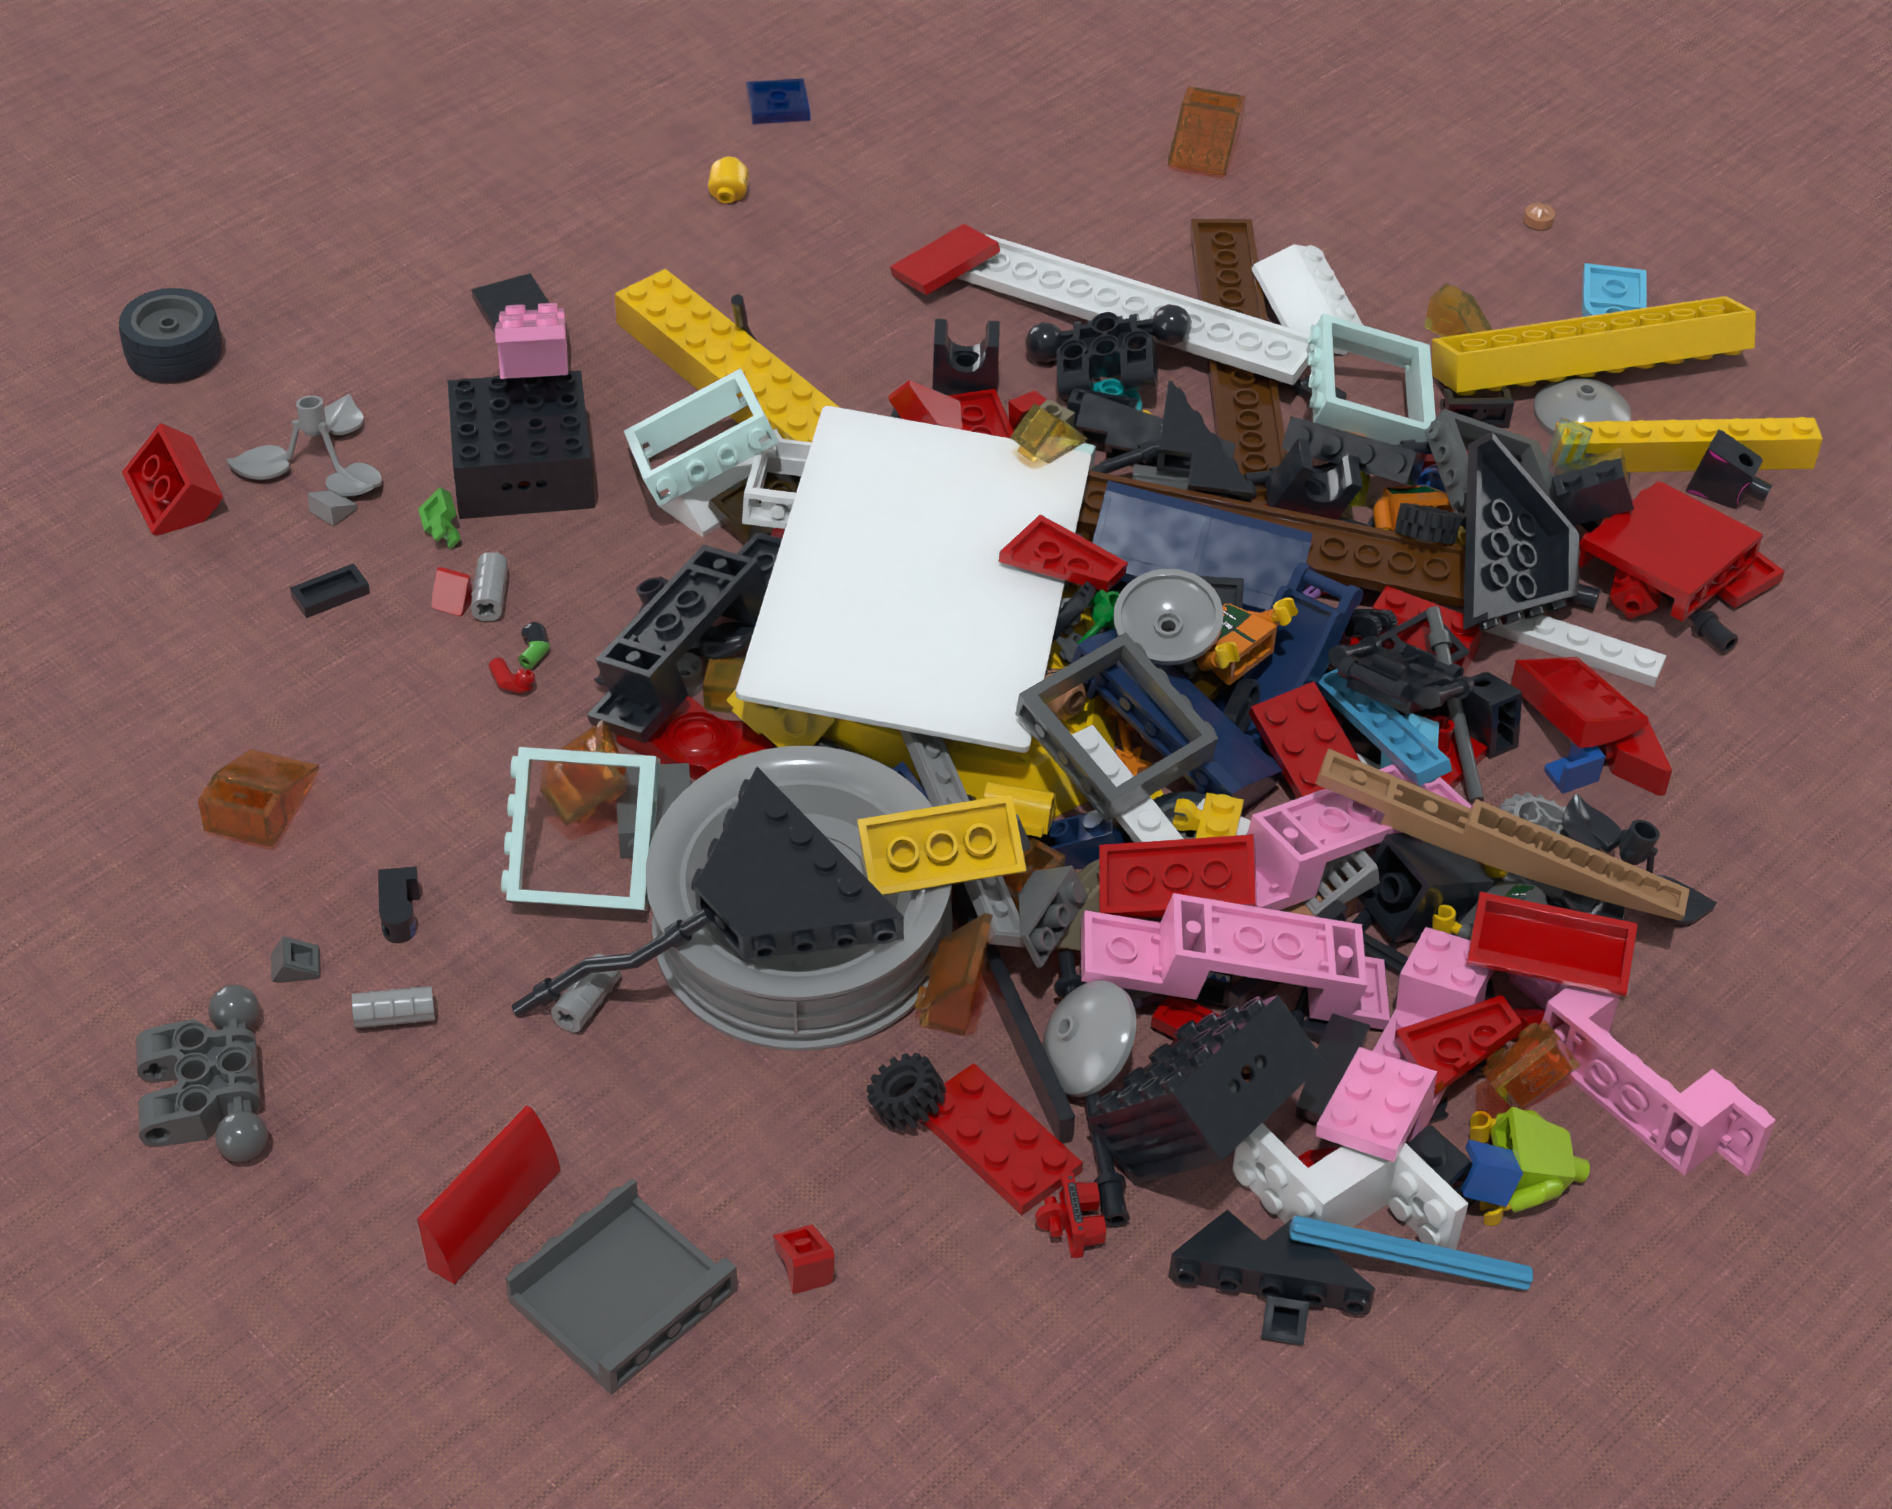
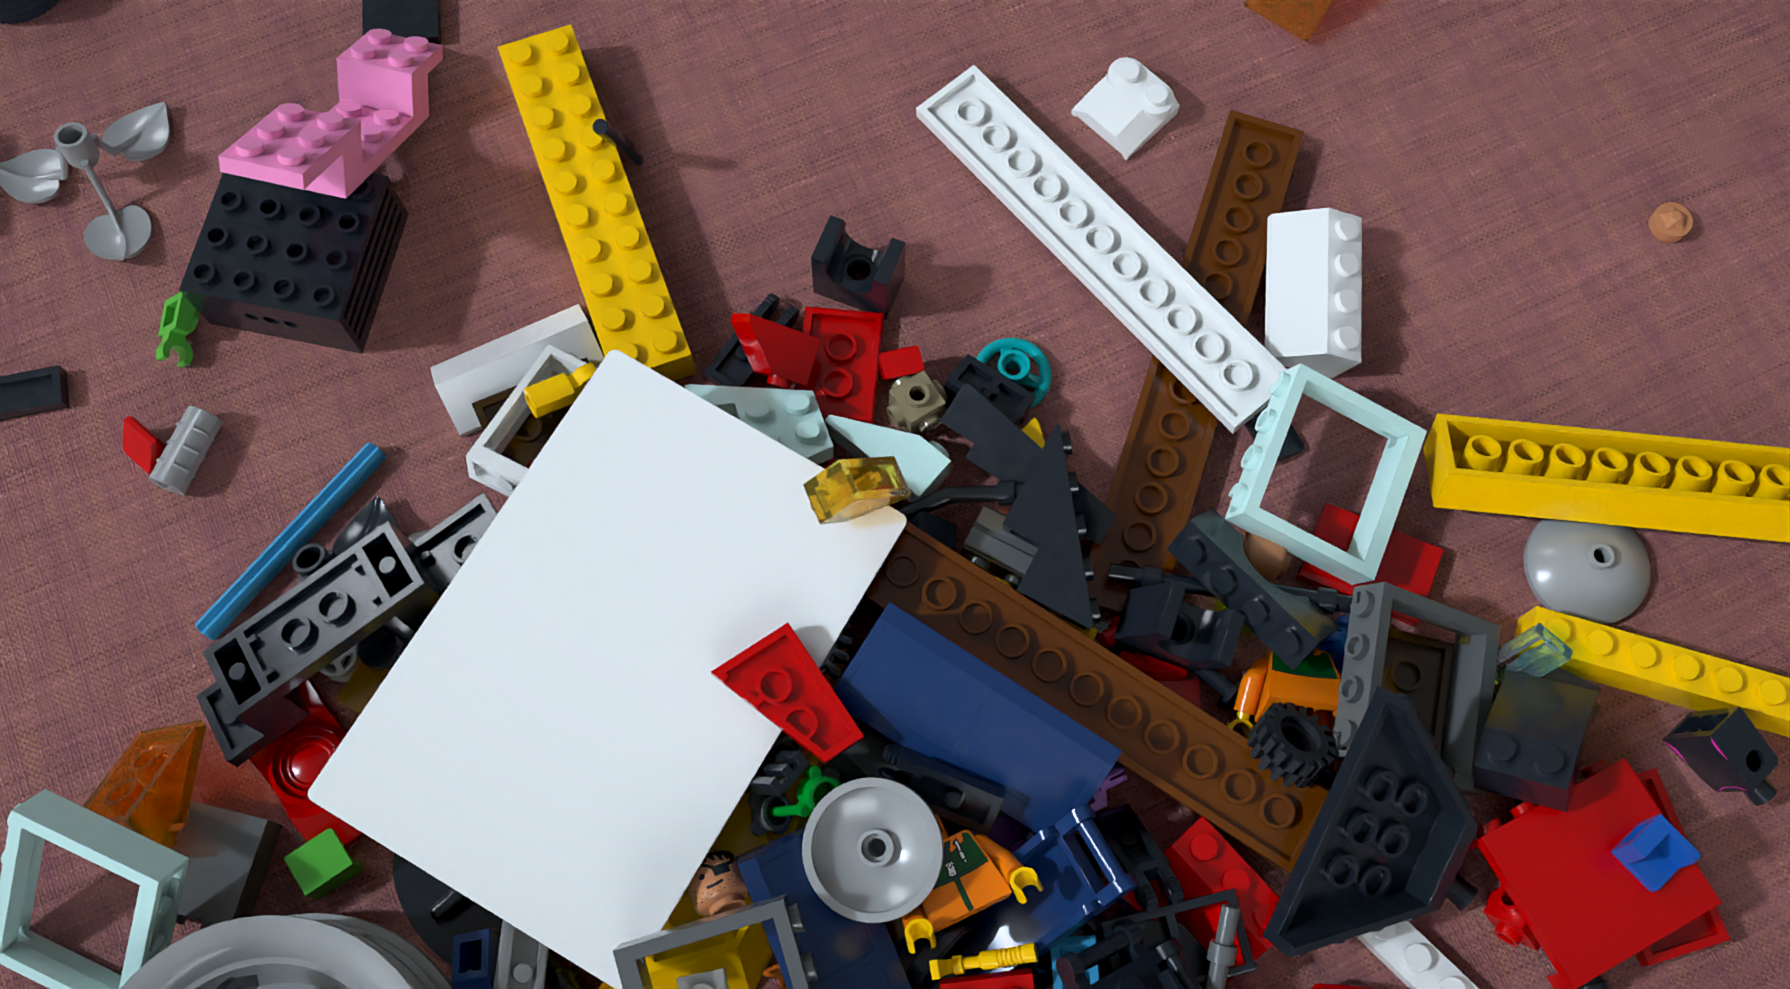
camera: 20 degrees right, 25 degrees up
light grey slope [307,491,358,526] -> none
red arm [488,657,535,694] -> none
arm [518,622,550,670] -> none
light aqua window [624,368,779,506] -> none
red tile [890,224,1001,295] -> none
black connector [1025,304,1192,400] -> none
clear yellow slope [1424,283,1493,337] -> none
black hinge [1440,388,1514,428] -> none
medium azure tile [1582,263,1647,317] -> none
none -> dark azure axle [195,442,386,640]
none -> yellow bar [524,363,597,418]
none -> yellow piece [929,943,1038,980]
none -> white slope [1071,57,1180,161]
none -> blue panel [1611,814,1702,892]

